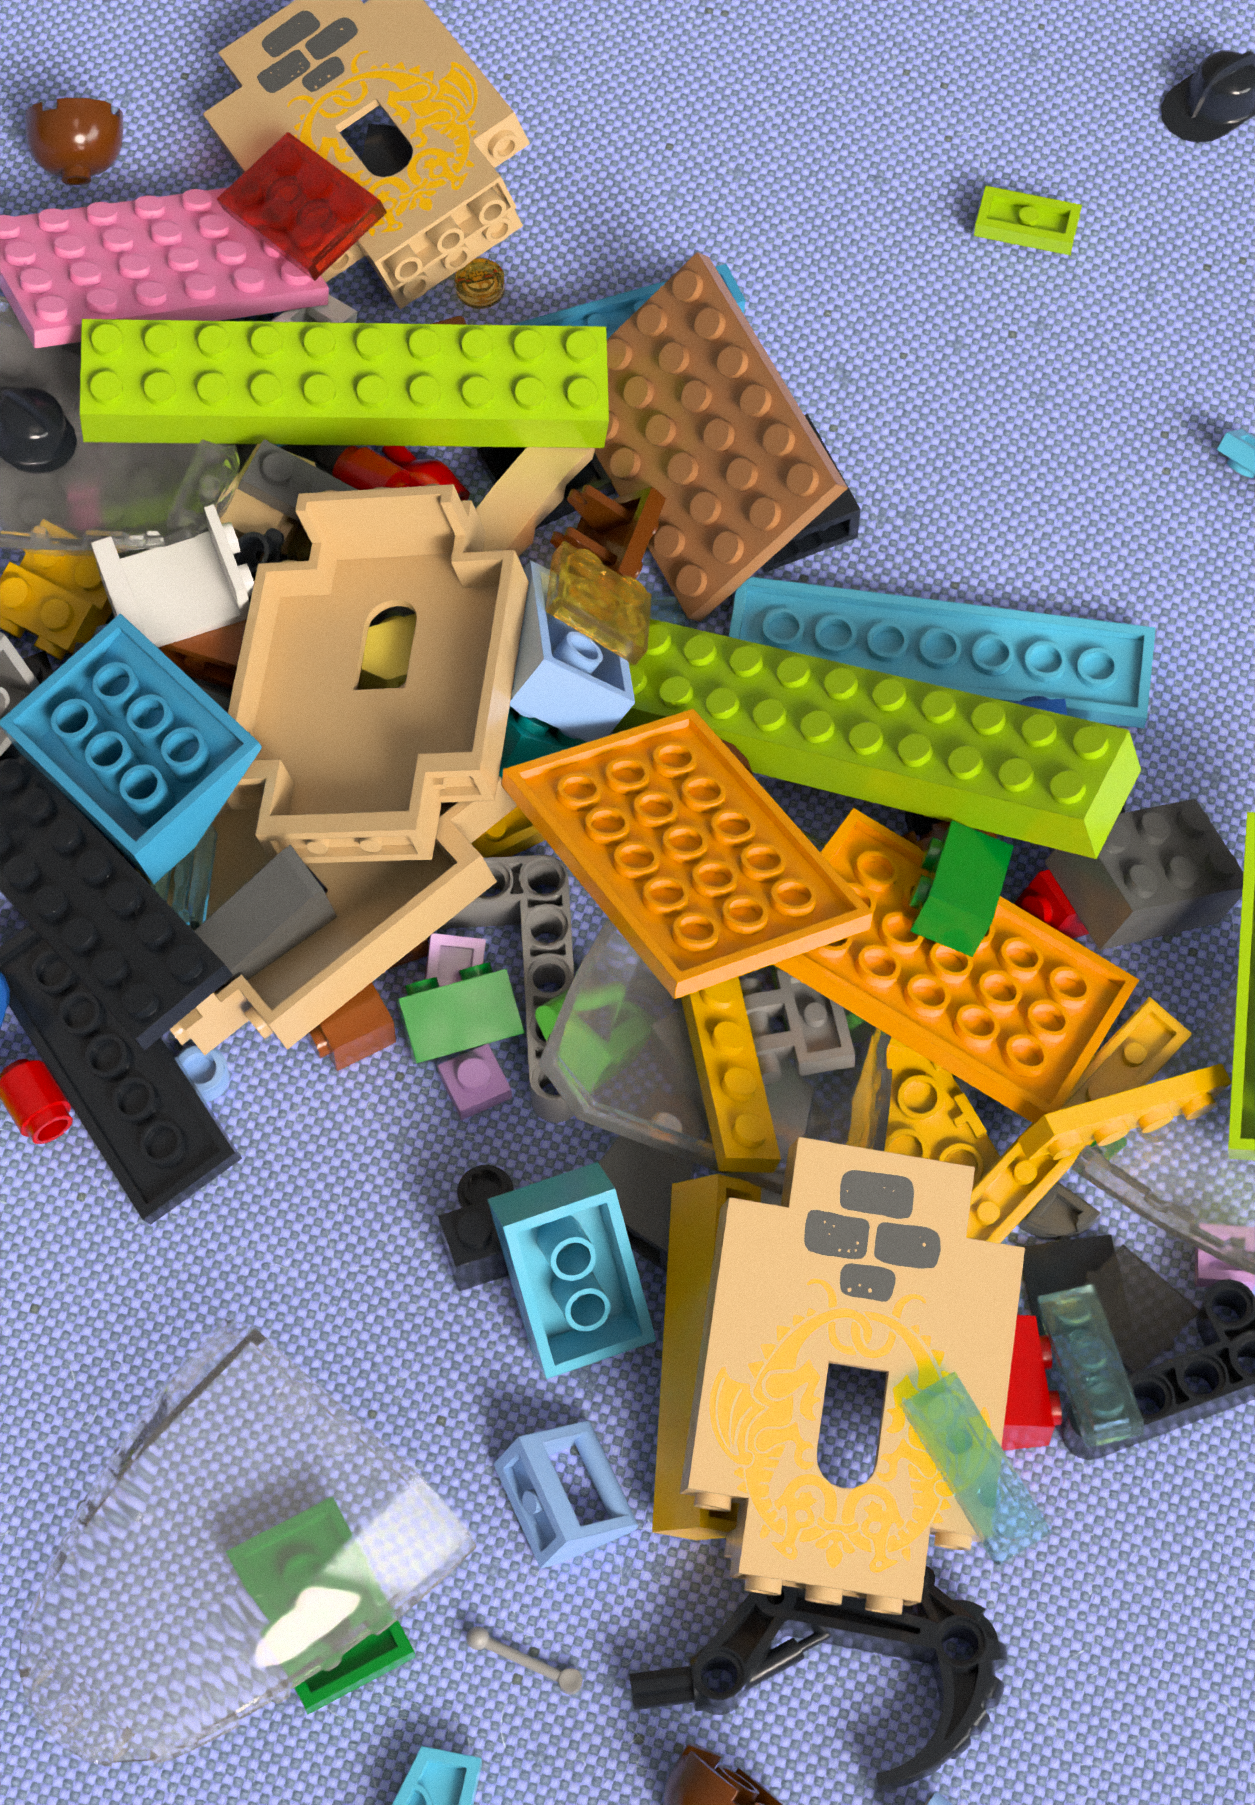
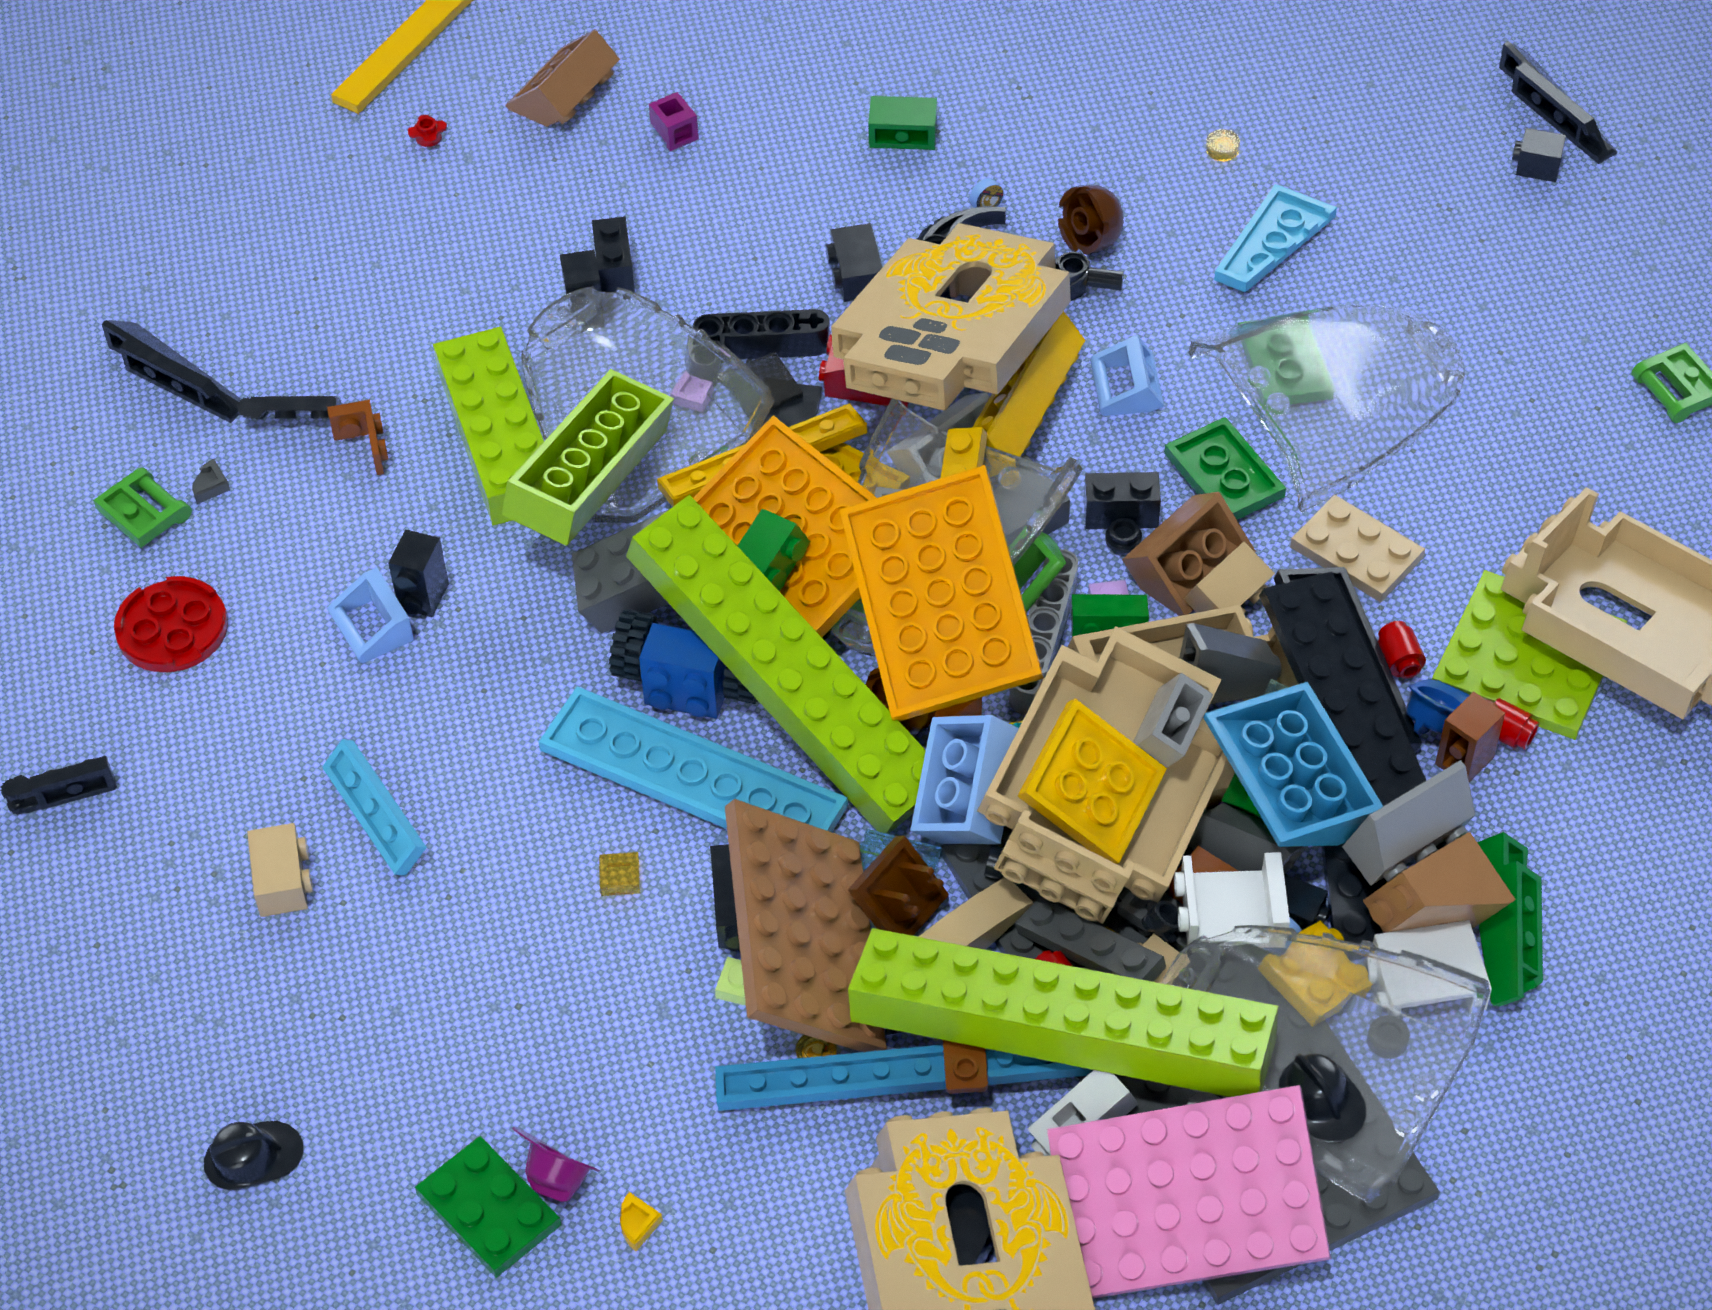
camera: 160 degrees left, 10 degrees down
clear red plate [217,132,387,281] -> none
light grey hinge [466,1626,583,1695] -> none
medium azure brick [487,1162,657,1379] -> none
clear yellow plate [545,541,652,665] -> none
clear light blue plate [899,1371,1052,1566] -> none
lime plate [974,185,1082,256] -> none
yellow plate [1018,1063,1232,1160] -> none
clear light blue plate [1037,1284,1144,1448] -> none
none -> green plate [415,1136,562,1278]
none -> magenta piece [512,1126,600,1202]
none -> clear yellow tile [599,852,641,896]
none -> yellow tile [620,1192,663,1251]
none -> black brick [825,223,882,302]
none -> yellow plate [1017,698,1167,864]
none -> medium nougat slope [1122,492,1256,616]
none -> light grey brick [1133,672,1213,768]
none -> green plate [1164,417,1286,520]
none -> tan brick [1184,542,1275,613]
none -> tan plate [1290,494,1425,603]

